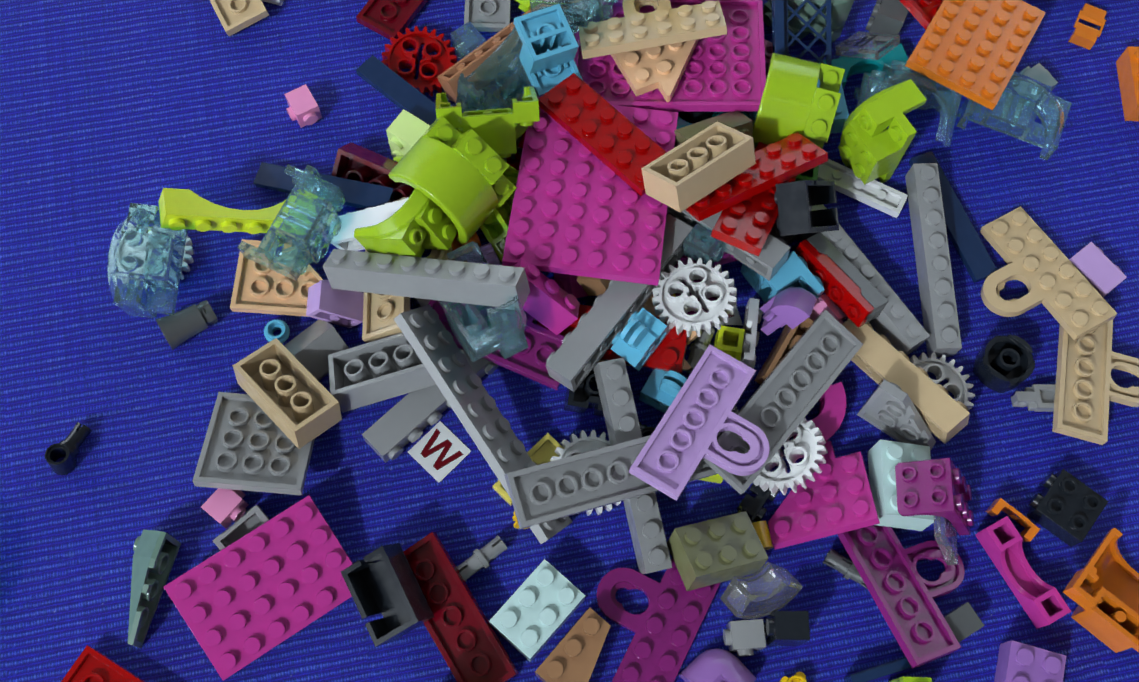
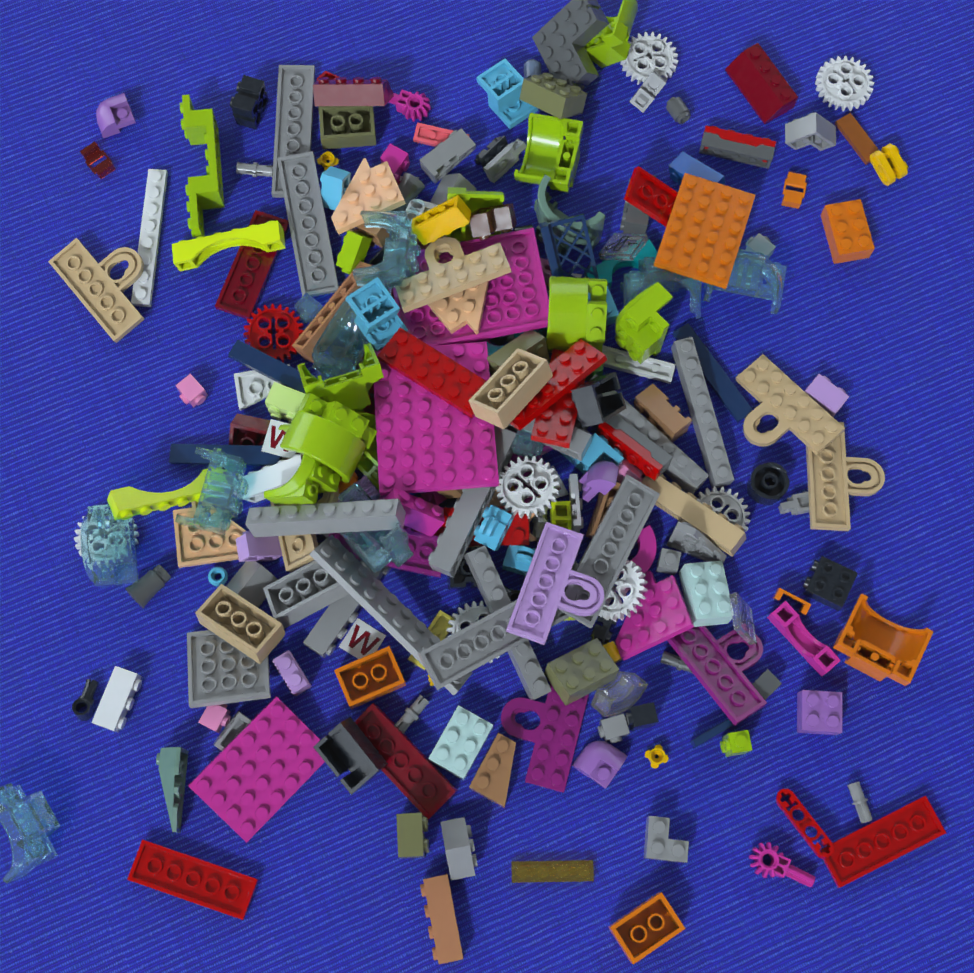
camera: 10 degrees left, 5 degrees up
magenta bracket [895,458,974,536] -> none
none -> white brick [92,666,142,733]
none -> white wing [234,364,290,411]
none -> white sticker [261,419,296,459]
none -> lavender brick [273,650,312,696]
none -> orange brick [334,646,406,710]
none -> medium nougat wedge [634,384,692,442]
none -> light grey brick [656,548,681,576]

